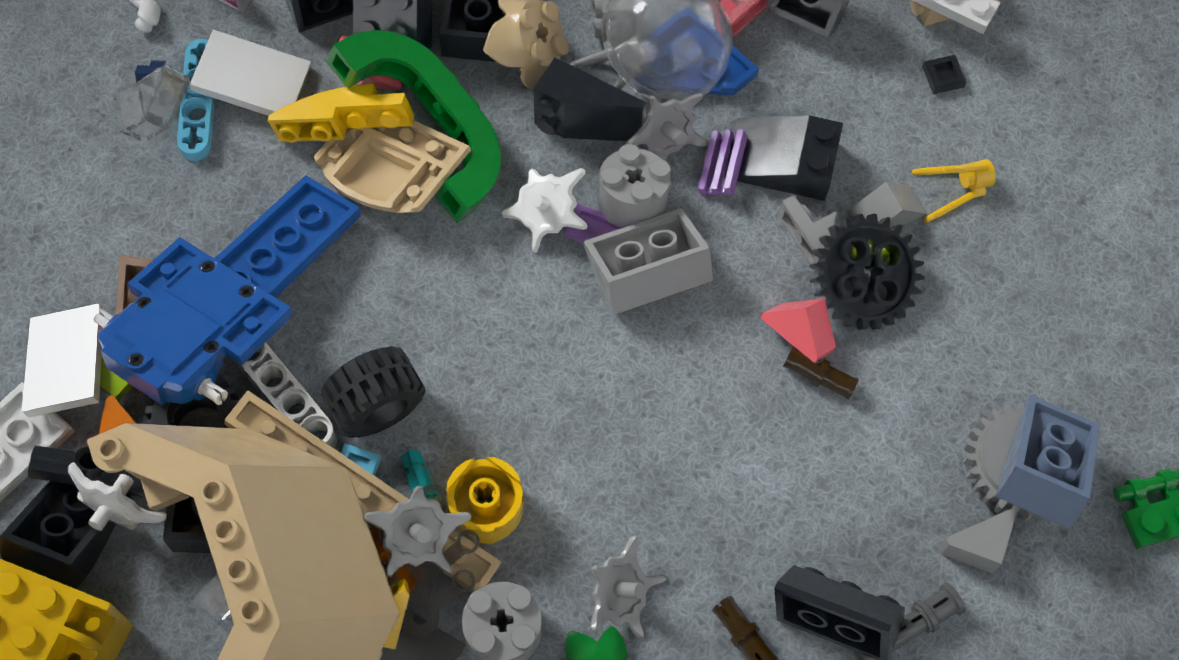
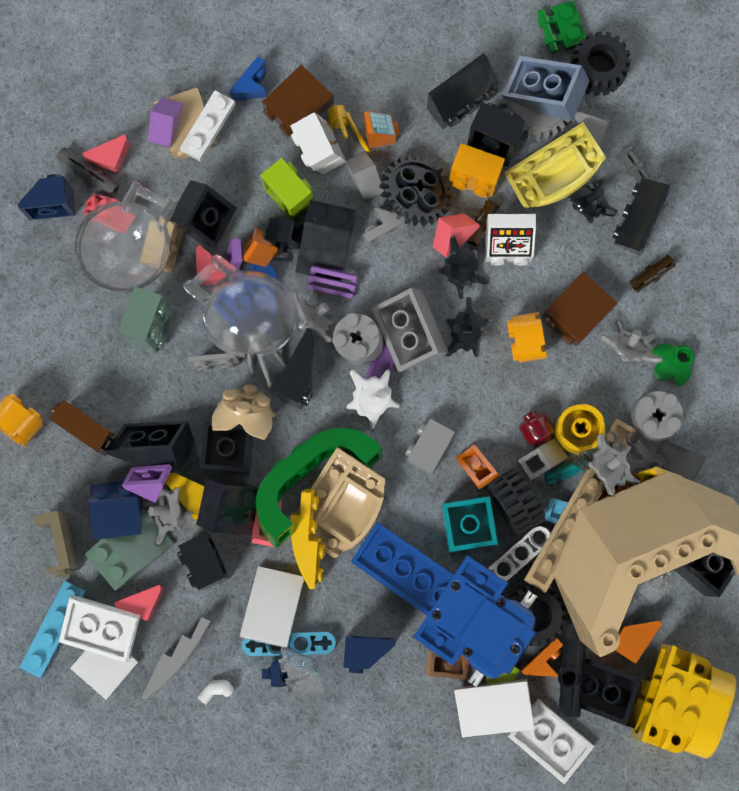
camera: 85 degrees left, 15 degrees up
white piece [68,462,167,531] -> none
black tile [922,55,967,94] -> none
none -> medium lavender tile [226,239,242,274]
none -> blue slope [230,56,267,101]
none -> orange slope [242,227,278,267]
none -> lime brick [260,158,314,221]
none -> reddish brown brick [262,65,334,137]
none -> black brick [265,218,304,261]
none -> white piece [291,112,347,175]
none -> dark blue slope [343,635,396,674]
none -> slope [364,111,400,148]
none -> light grey brick [405,419,455,475]
none -> black slope [427,53,499,129]
none -> black piece [437,235,489,299]
none -> teal brick [441,496,498,553]
none -> black piece [445,297,491,358]
none -> light orange brick [449,143,505,198]
none -> orange slope [456,444,499,489]
none -> black brick [467,102,526,167]
none -> white piece [485,214,536,266]
none -> light yellow slope [504,122,606,209]
none -> light orange brick [507,312,547,363]
none -> light grey slope [516,438,568,483]
none -> dark red head [519,410,554,447]
none -> reddish brown brick [542,271,618,347]
none -> black piece [567,179,616,223]
none -> black tyre [570,31,631,96]
none -> orange slope [615,620,663,664]

